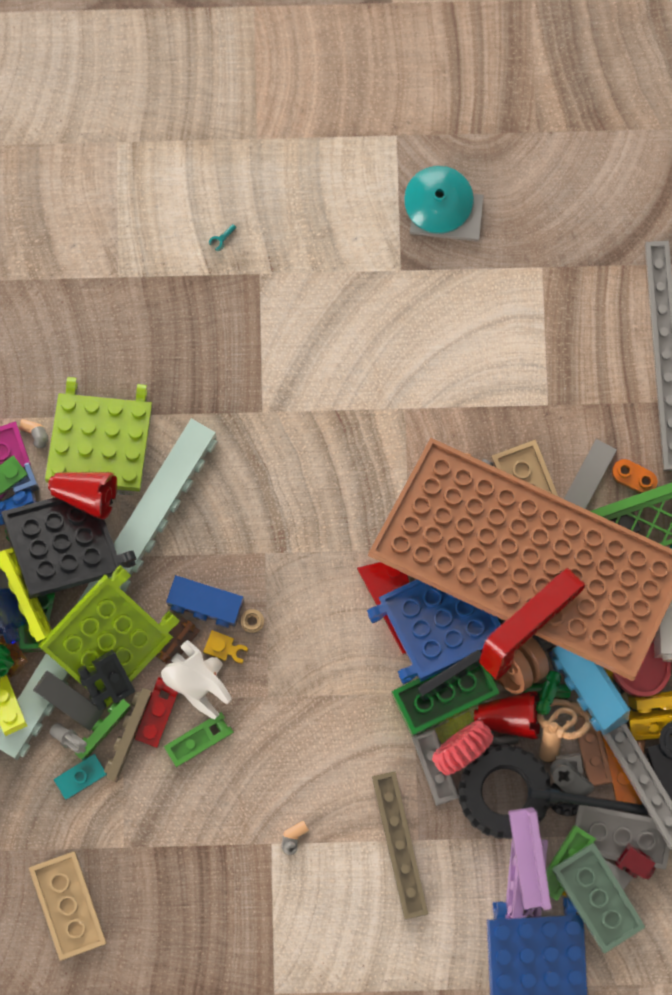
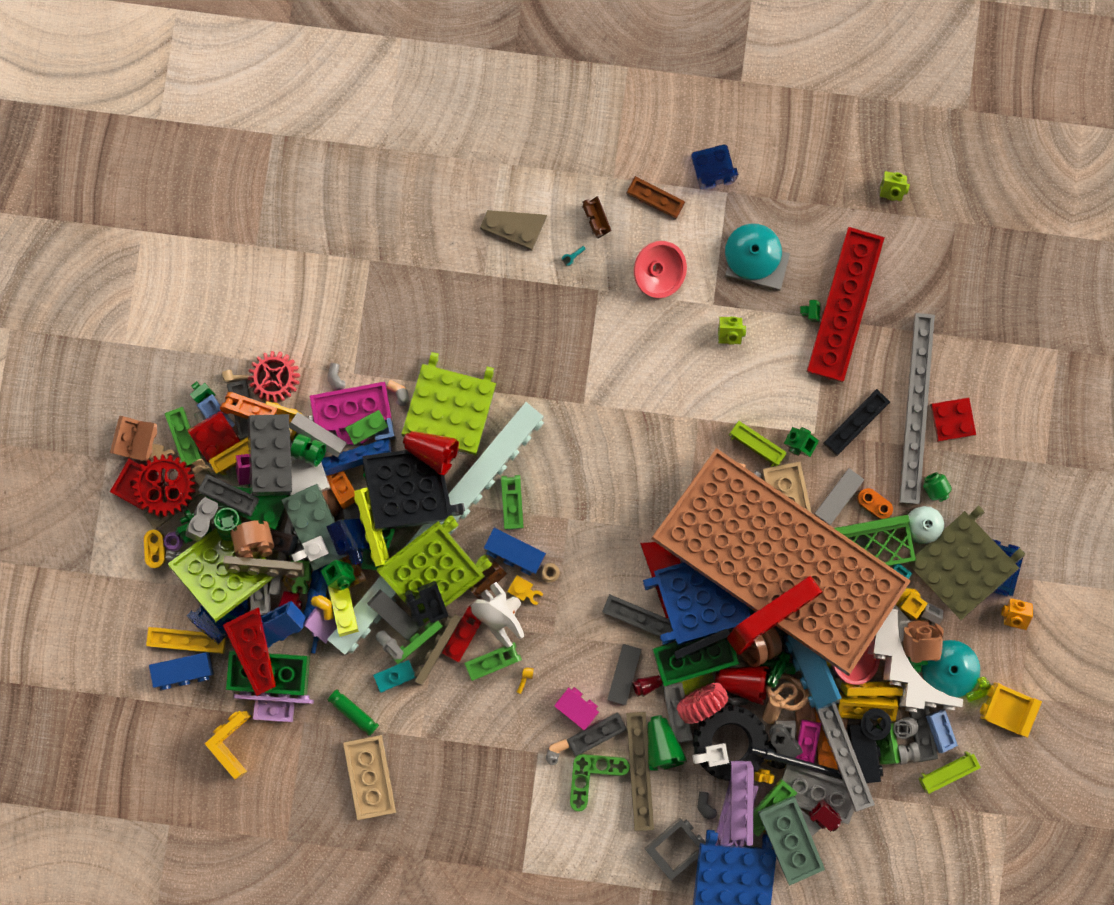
camera: 10 degrees right, 5 degrees up
none -> green axle [327,689,379,736]
none -> dark tan wing [480,210,547,250]
none -> bright green plate [501,475,524,530]
none -> yellow hand [517,667,534,694]
none -> dark pink brick [554,687,599,731]
none -> dark grey tile [567,712,627,757]
none -> bright green beam [570,754,630,811]
none -> reddish brown hinge [582,196,612,239]
none -> dark grey plate [602,594,674,642]
none -> dark grey tile [607,644,642,705]
none -> dark orange tile [626,176,685,219]
none -> dark red cone [632,675,663,697]
none -> coral dish [634,241,687,298]
none -> dark grey window [645,818,706,880]
none -> green cone [648,715,687,771]
none -> clear blue bracket [691,144,739,190]
none -> white plate [692,743,729,767]
none -> dark grey arm [697,791,717,820]
none -> lime brick [718,316,746,345]
none -> lime container [729,421,787,467]
none -> yellow plate [754,768,775,784]
none -> green brick [784,427,819,457]
none -> dark pink tile [795,719,821,763]
none -> green tile [800,300,821,322]
none -> red plate [806,227,885,383]
none -> black tile [823,389,890,456]
none -> lime brick [879,171,910,201]

